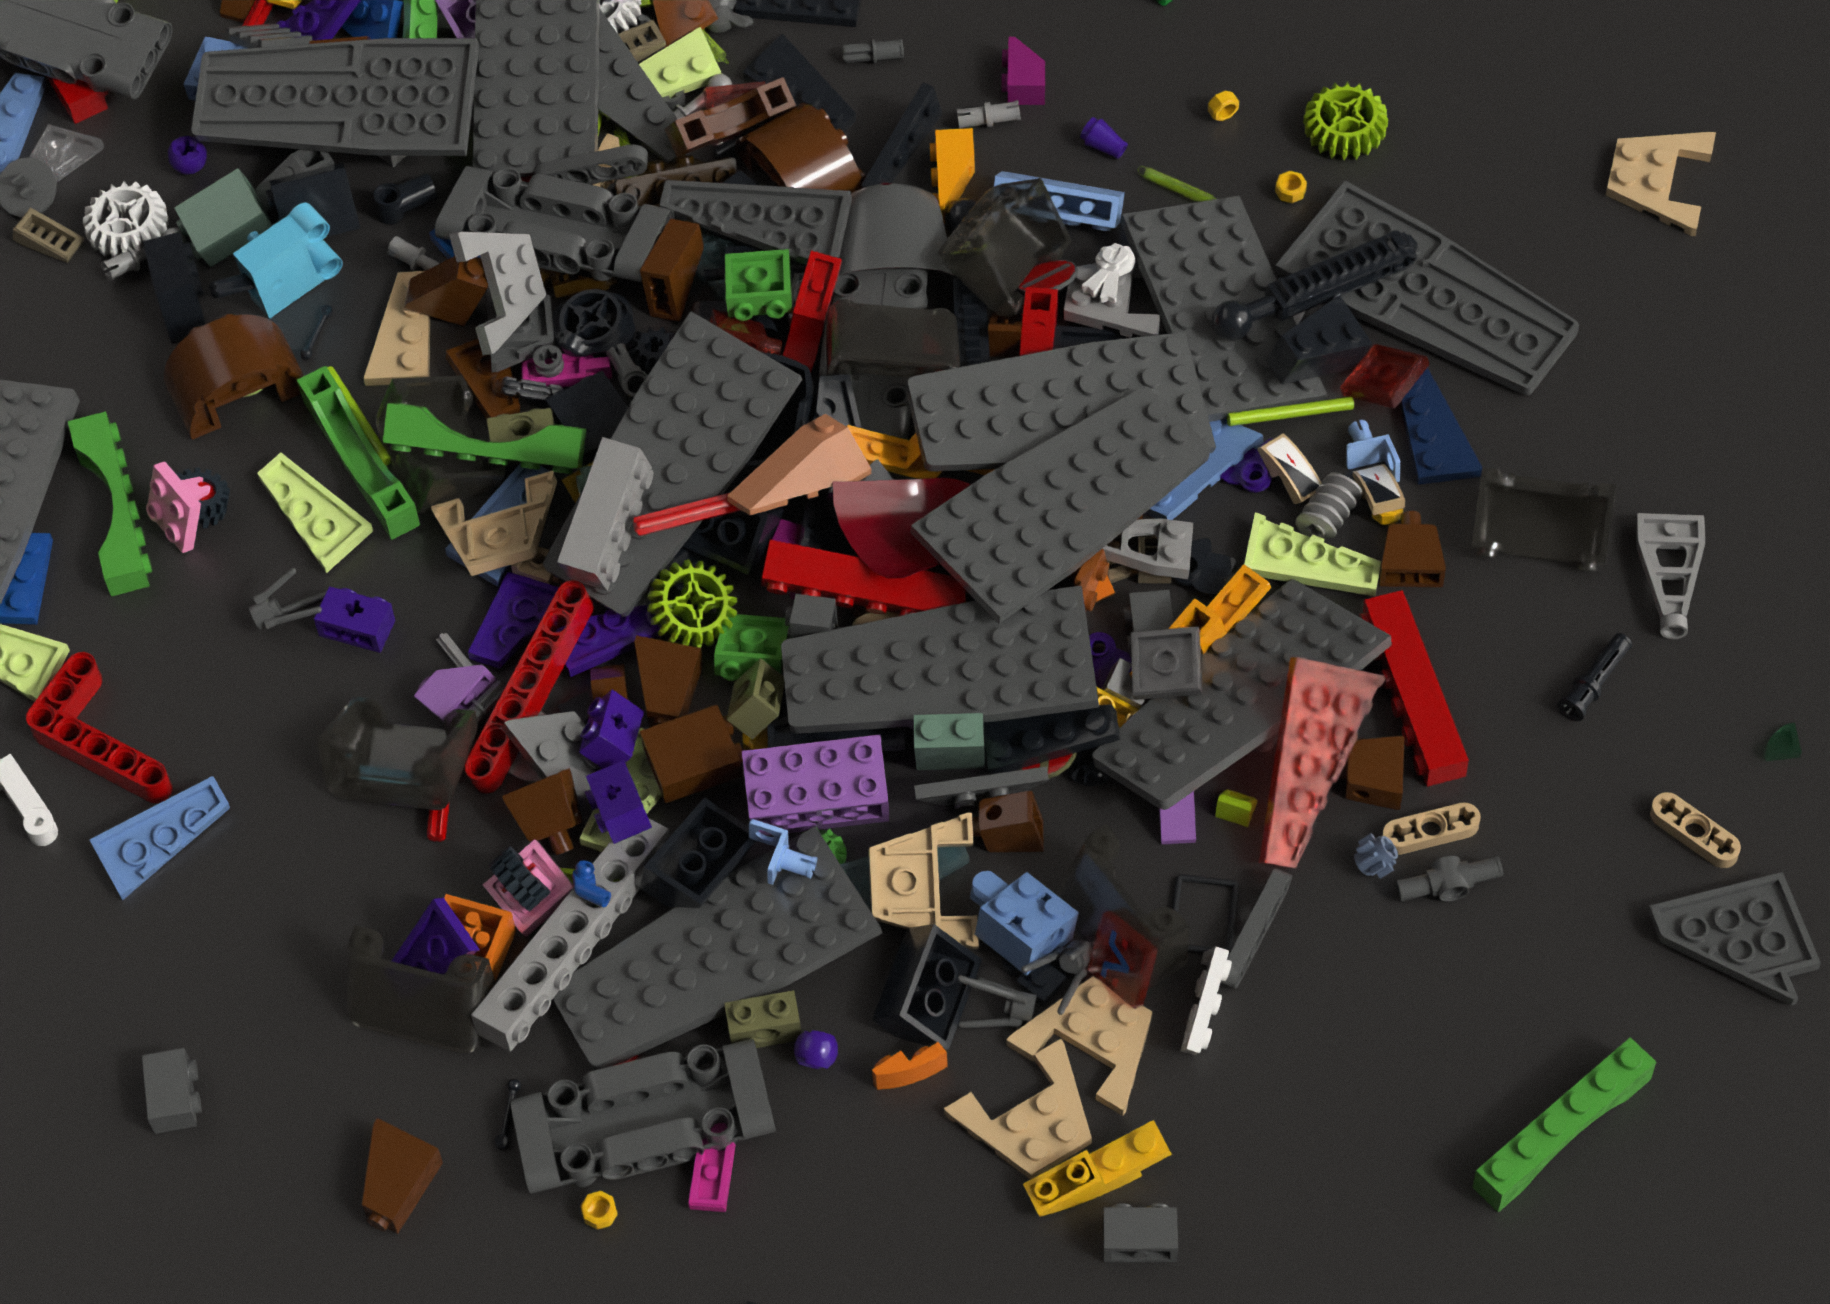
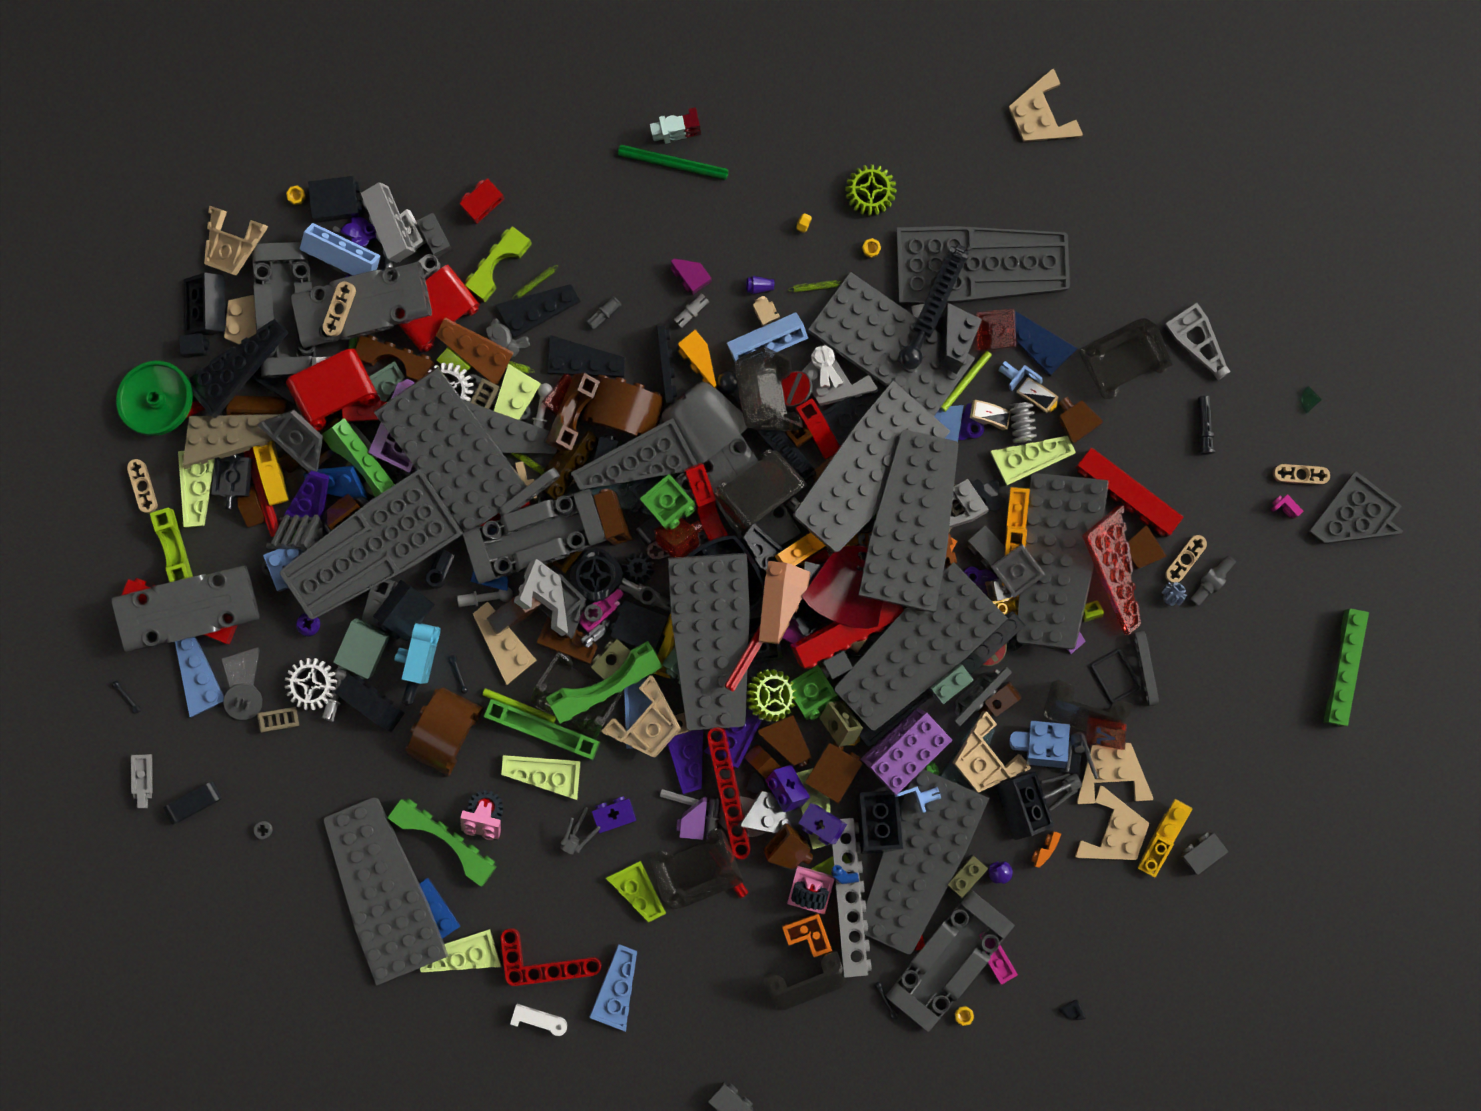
camera: 40 degrees left, 25 degrees up
reddish brown slope [362,1118,443,1234] -> none
dark purple wing [385,898,480,996] -> none
light grey brick [557,437,654,591] -> none
white wing [1181,947,1232,1055] -> none
none -> lime wing [606,861,666,922]
none -> tan brick [753,296,780,327]
none -> dark pink bracket [1270,495,1303,518]

